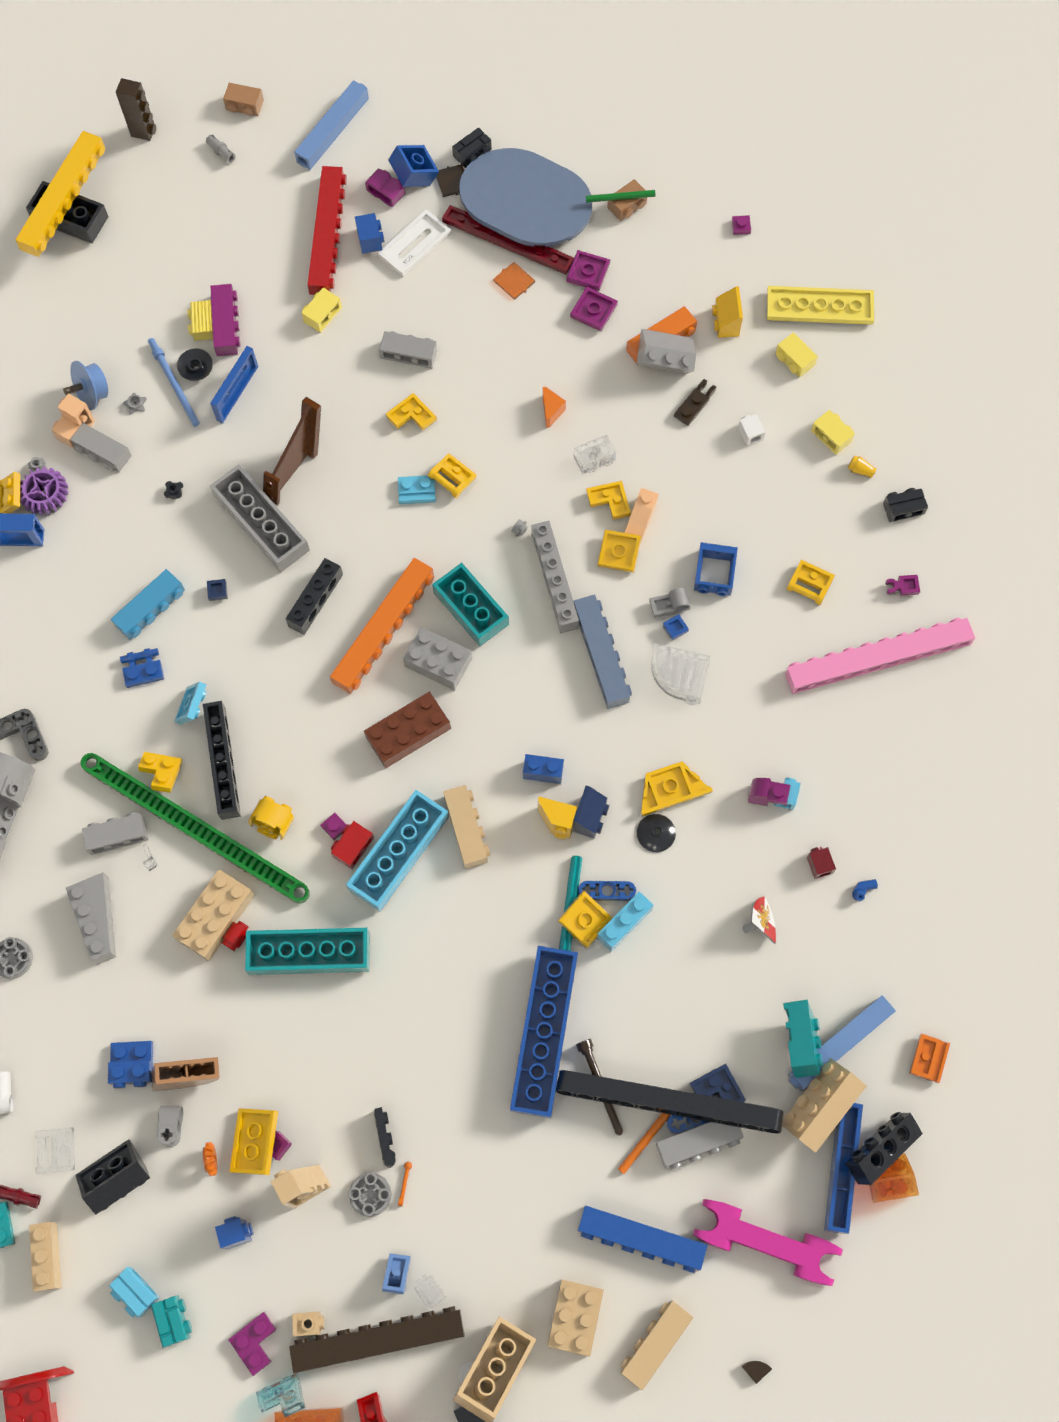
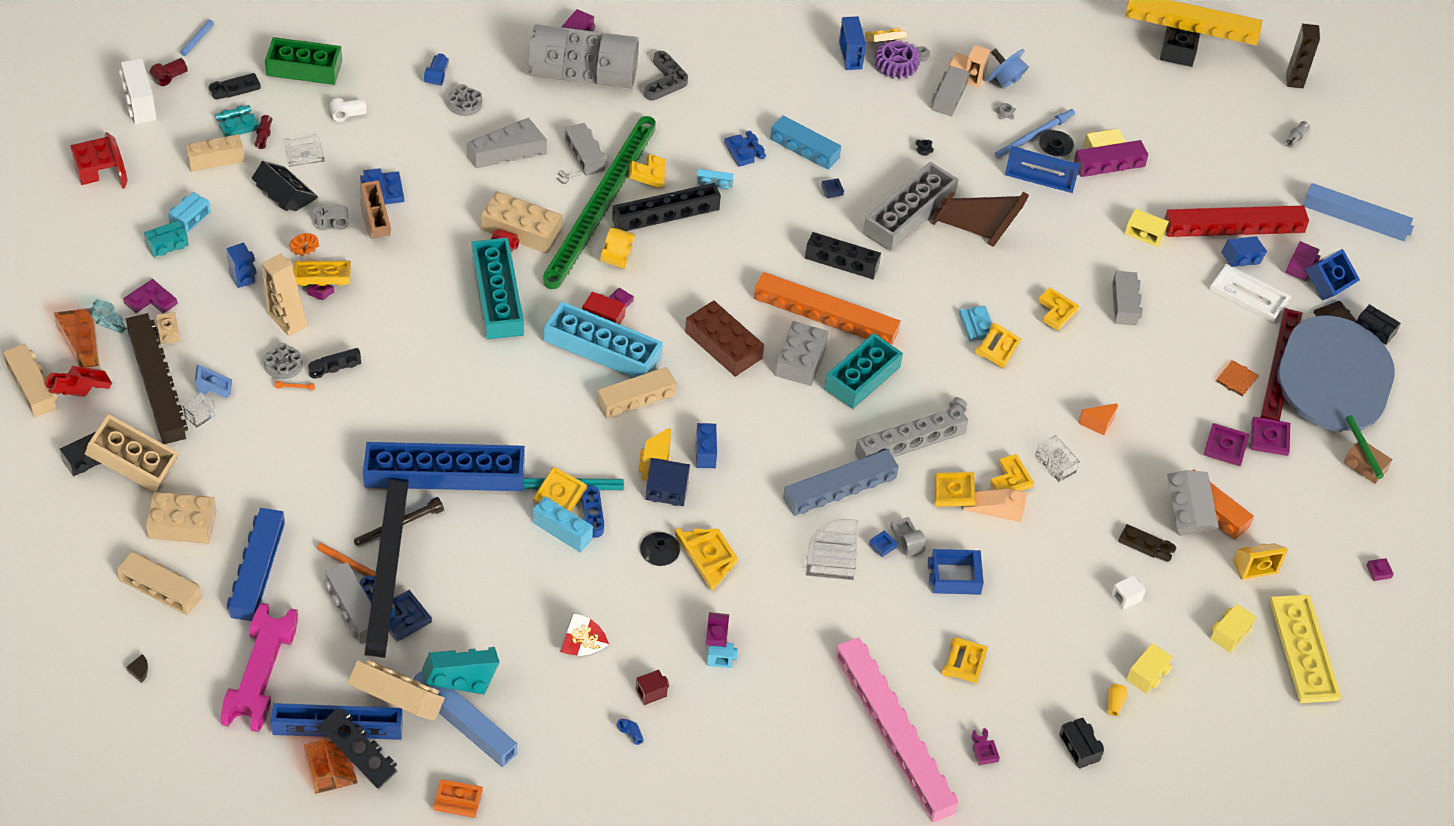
camera: 75 degrees right, 20 degrees down
medium nougat brick [223,82,264,116] -> none

